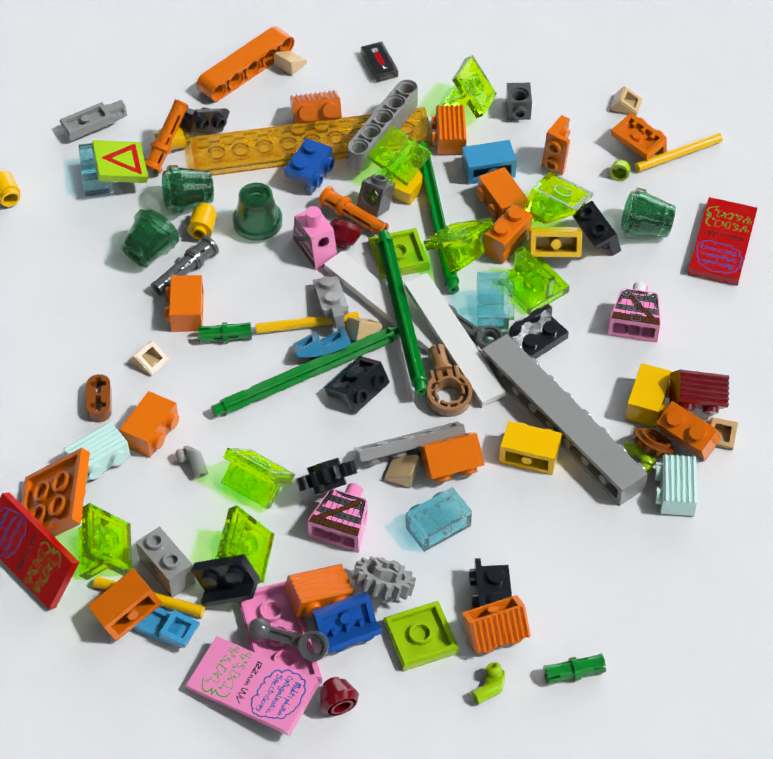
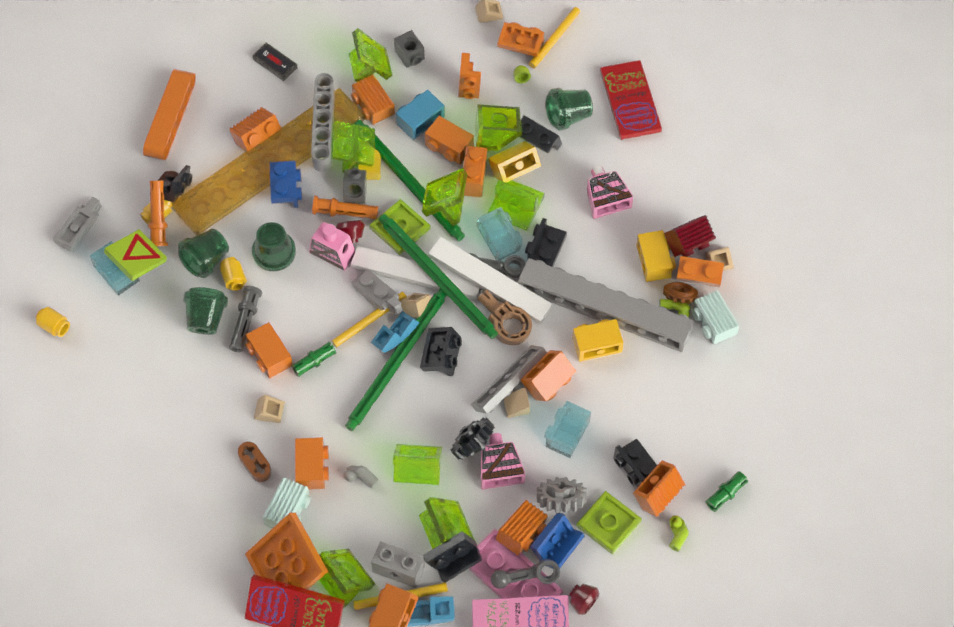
camera: 30 degrees left, 10 degrees up
tan slope [274,51,307,75] -> none

